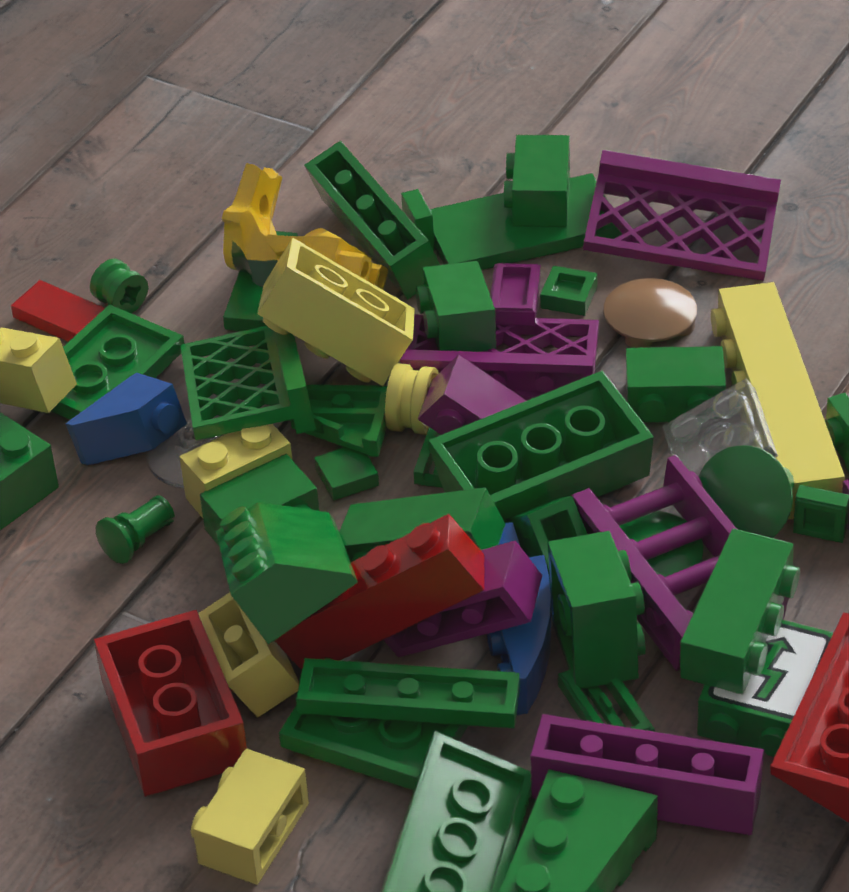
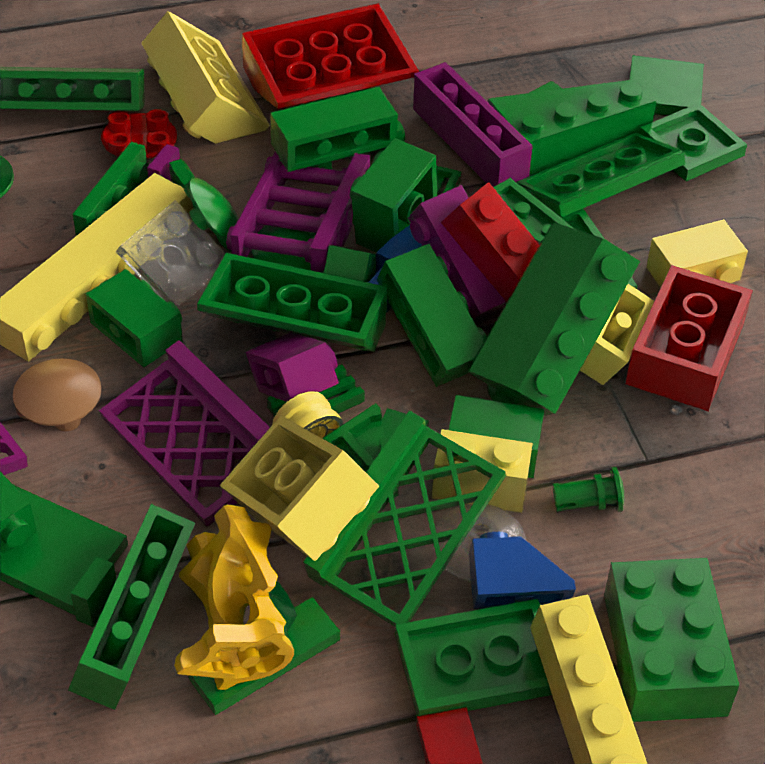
camera: 140 degrees left, 5 degrees up
green wheel [90,258,148,313] -> none
green brick [416,261,496,352] -> none
magenta tile [490,263,541,326] -> none
green tile [540,265,597,316] -> none

